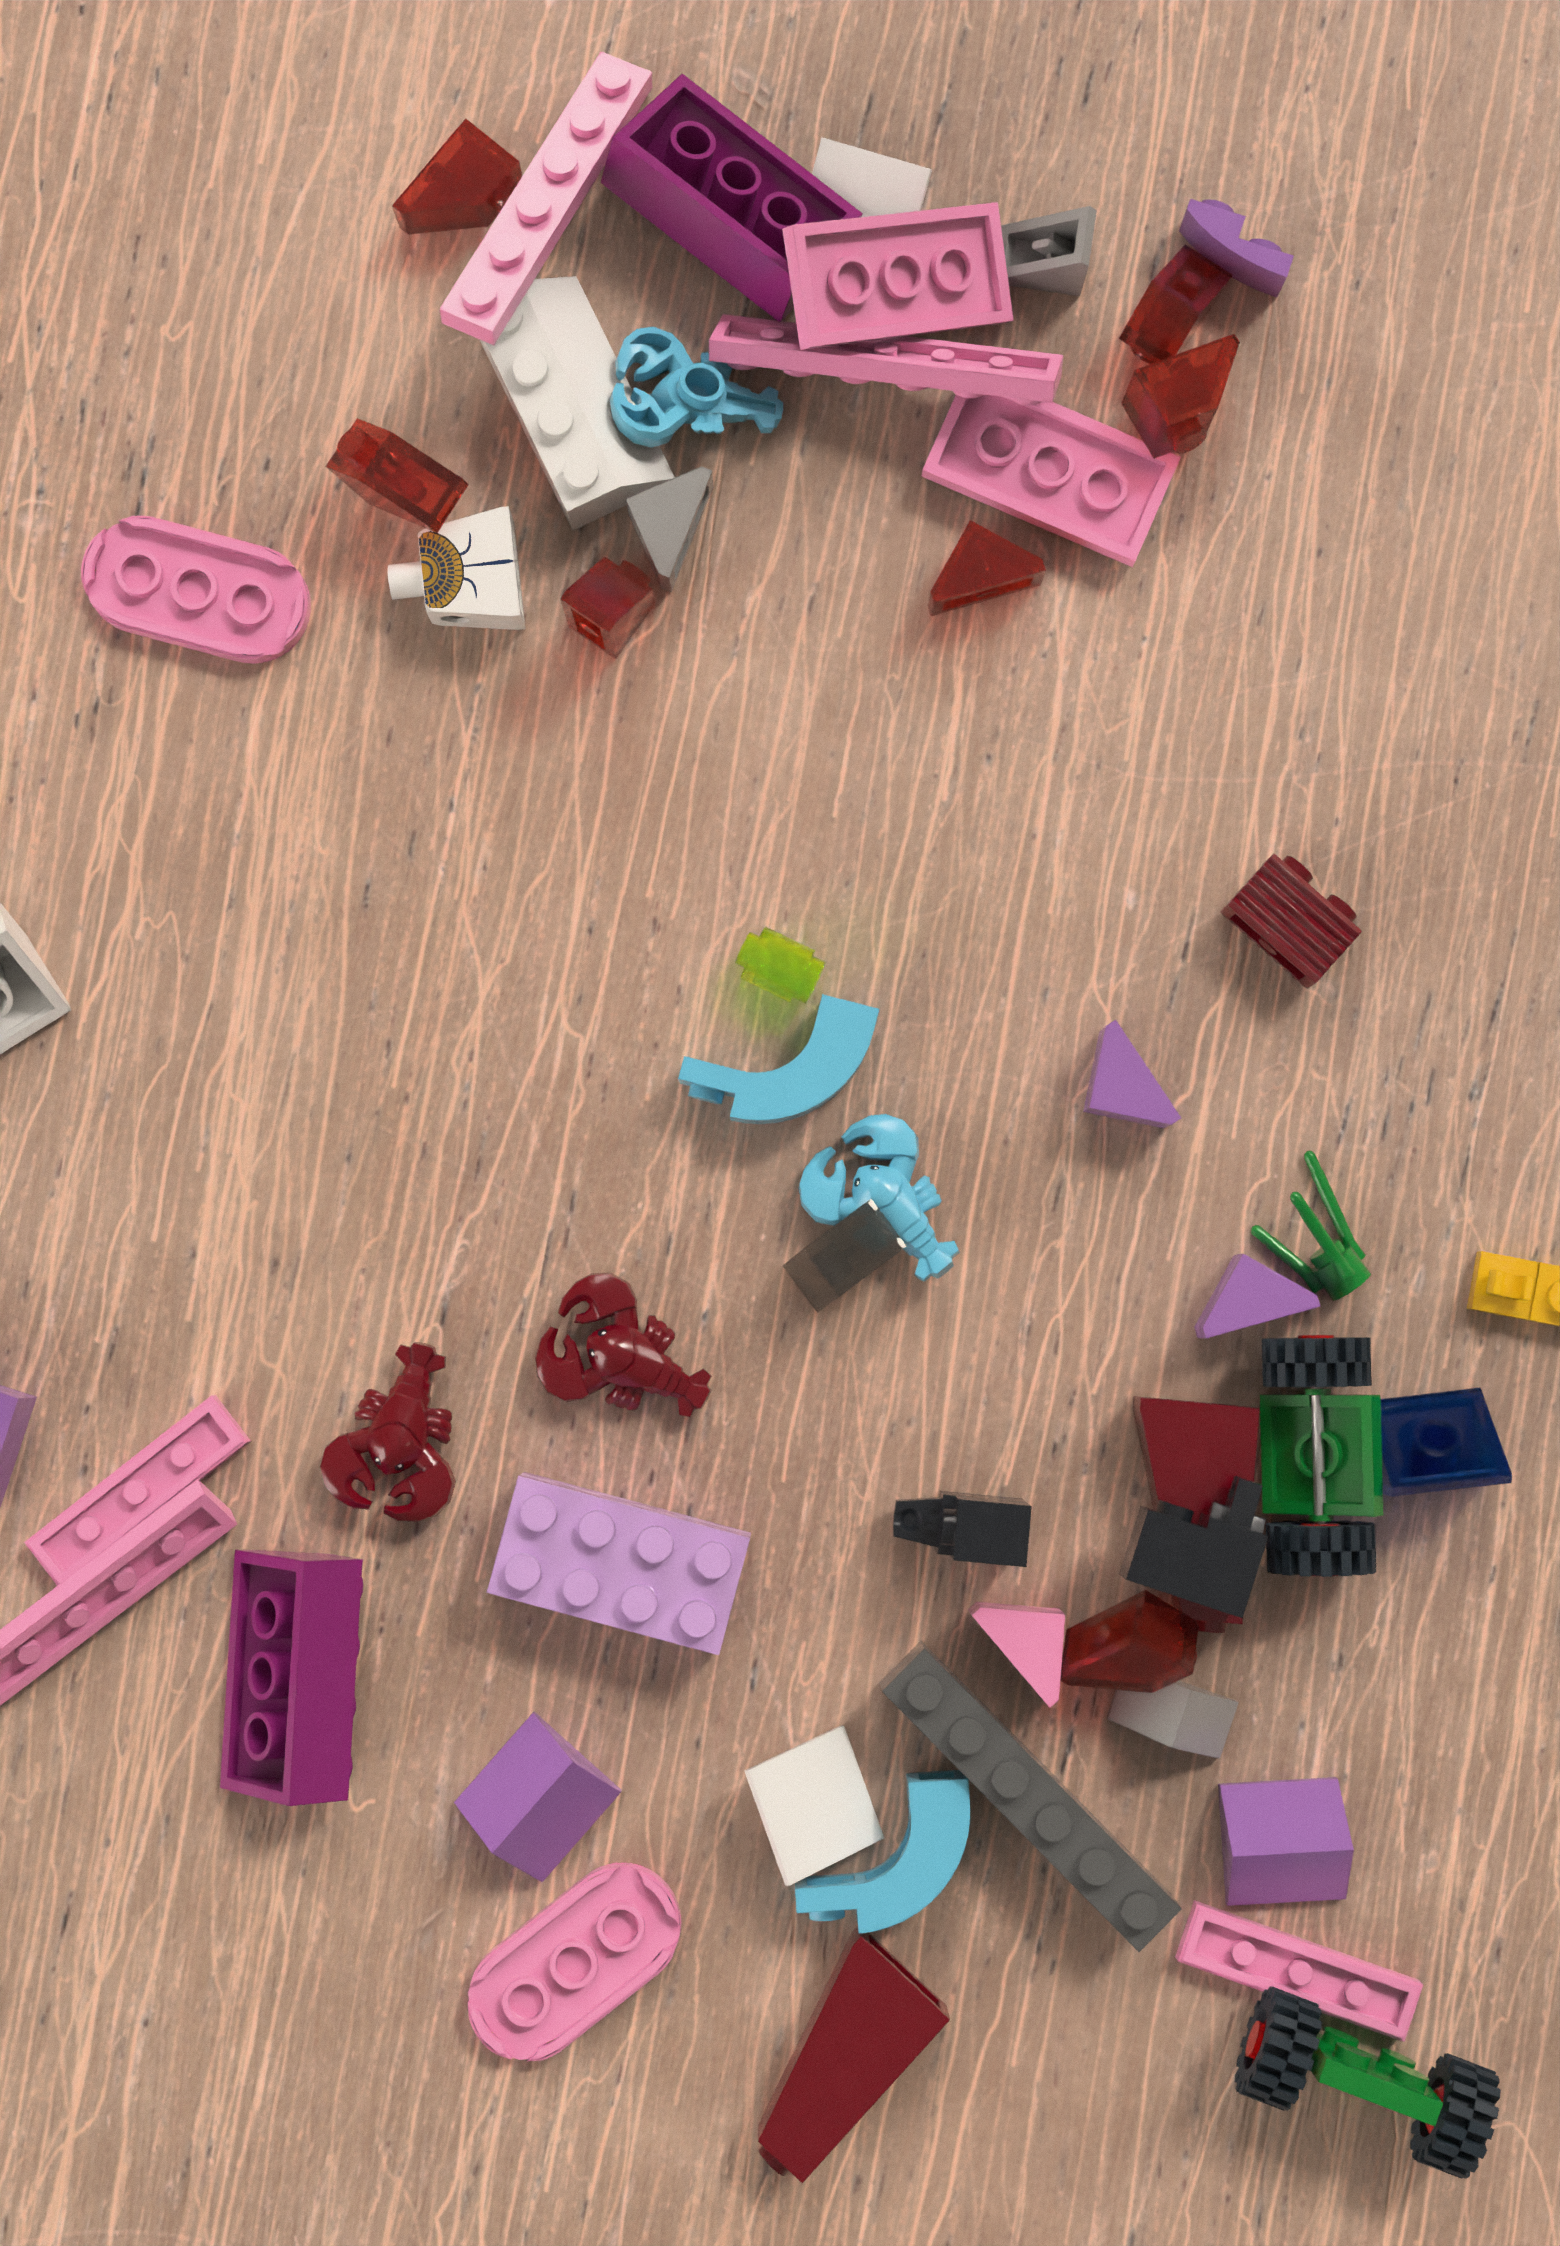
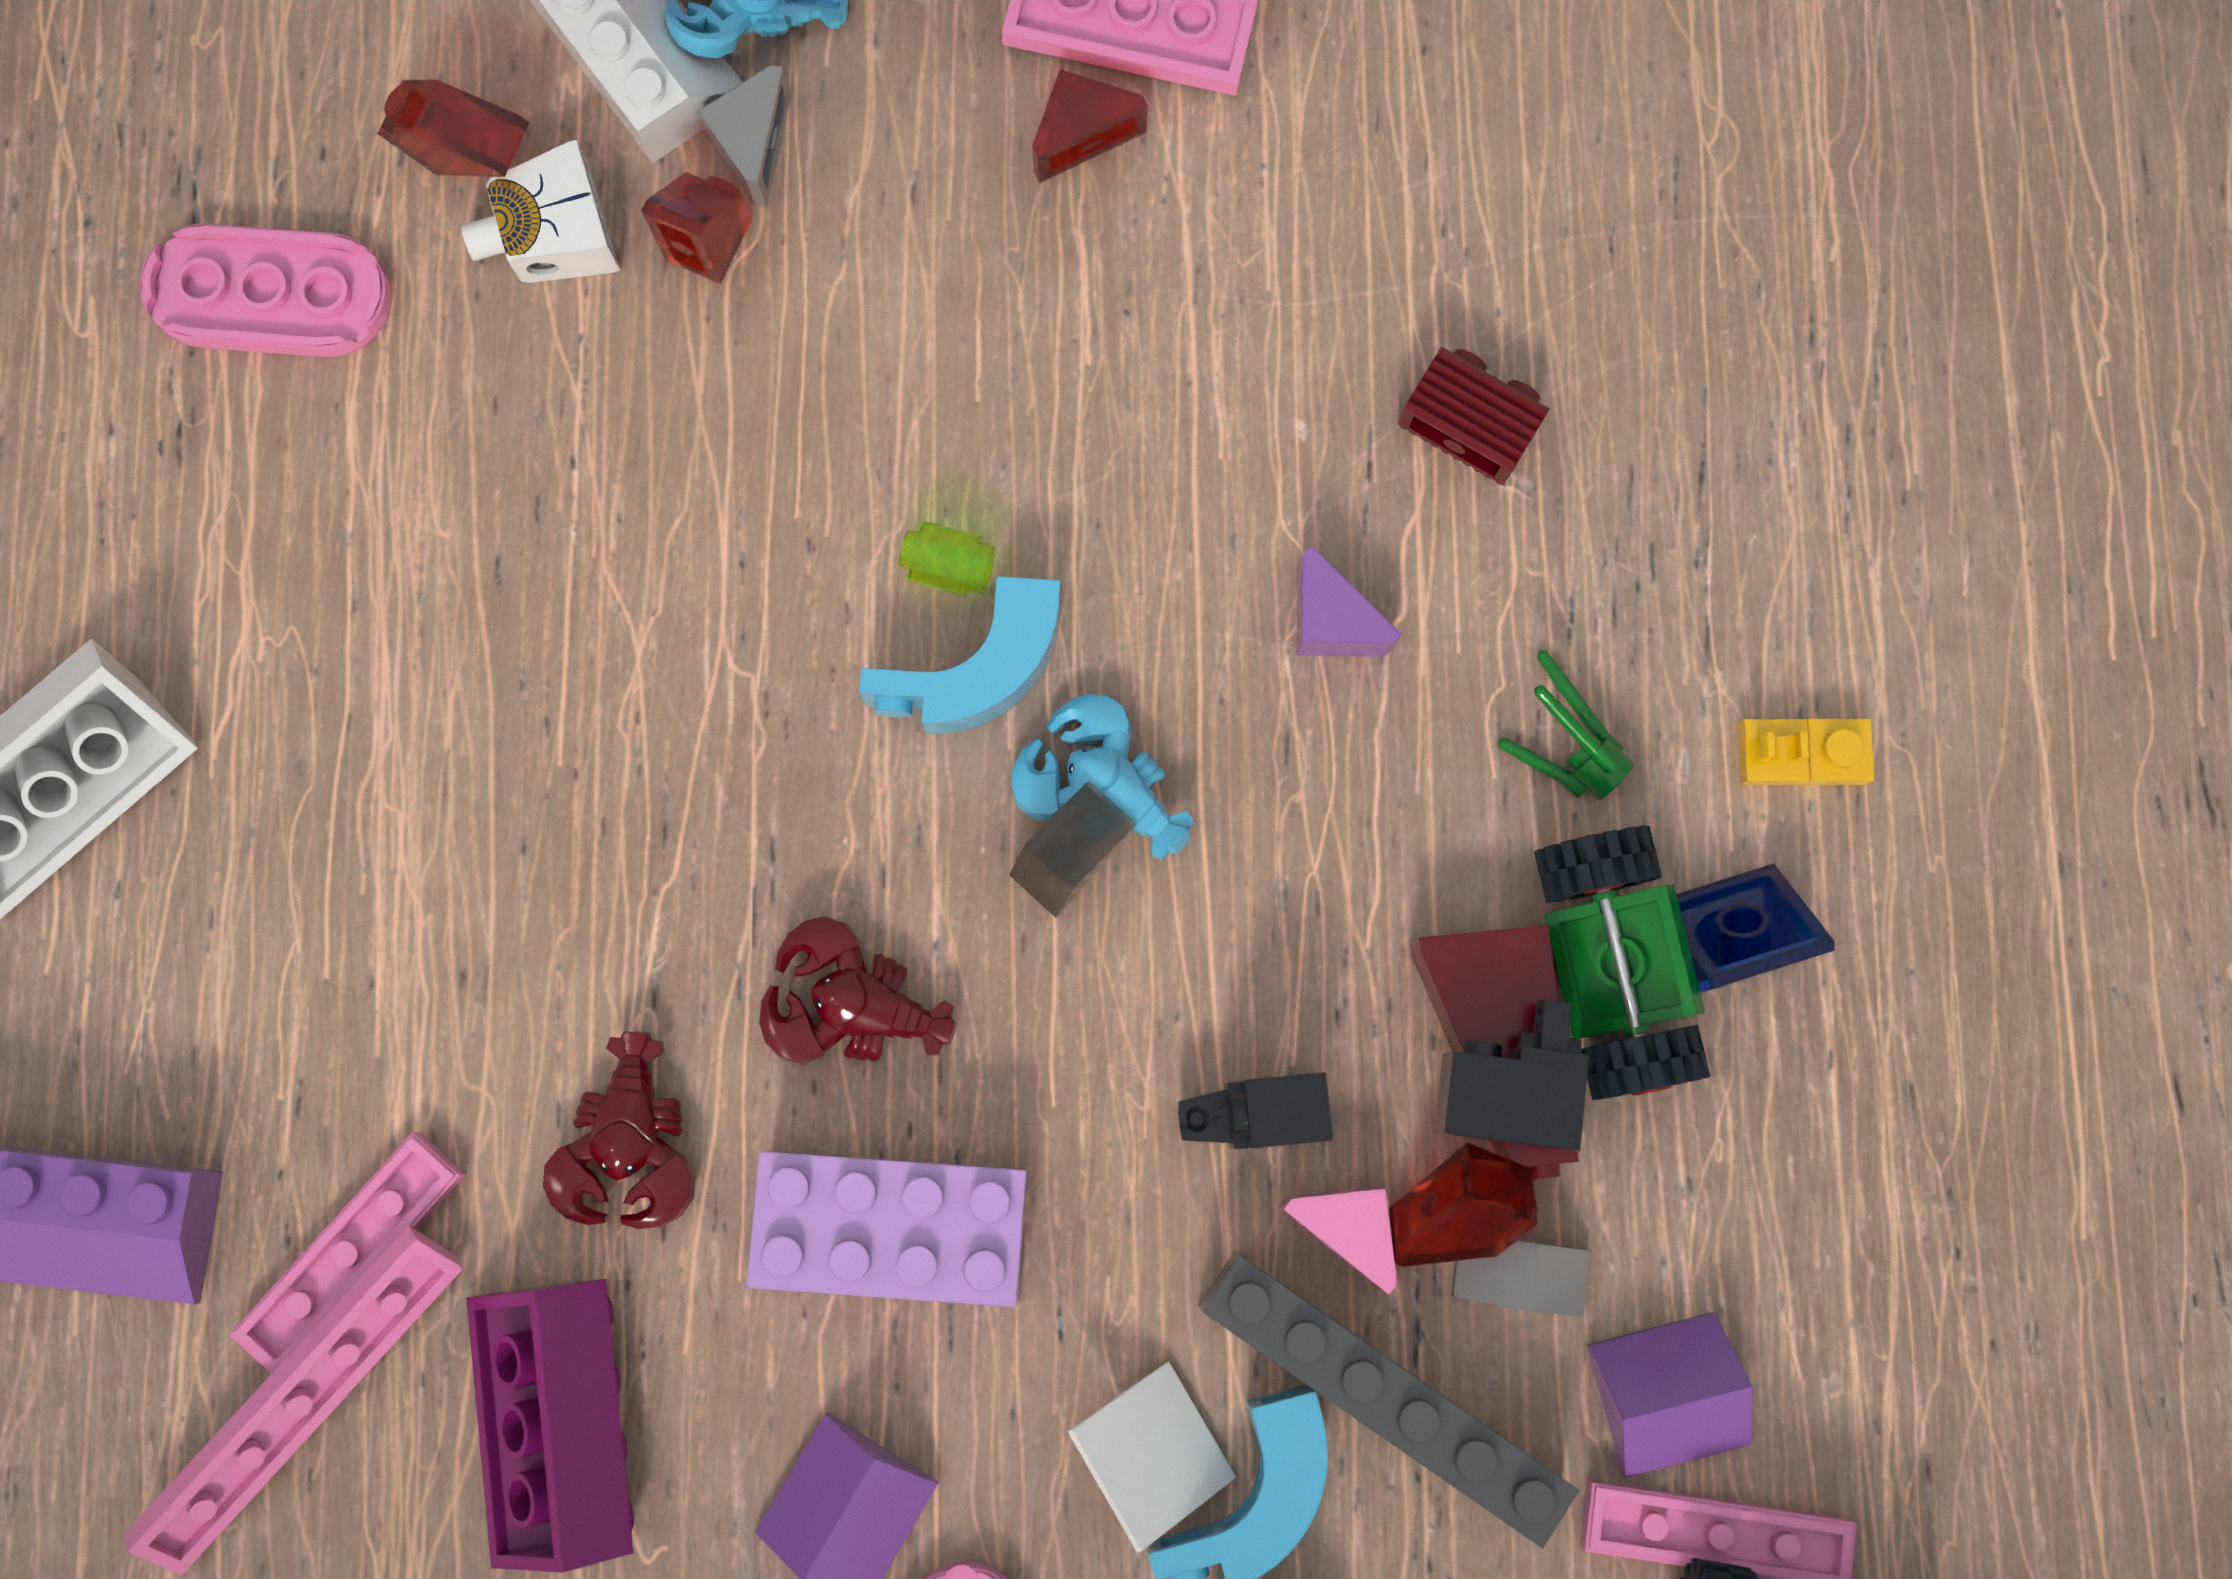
camera: 15 degrees left, 5 degrees down
medium lavender slope [1194,1254,1320,1339] -> none

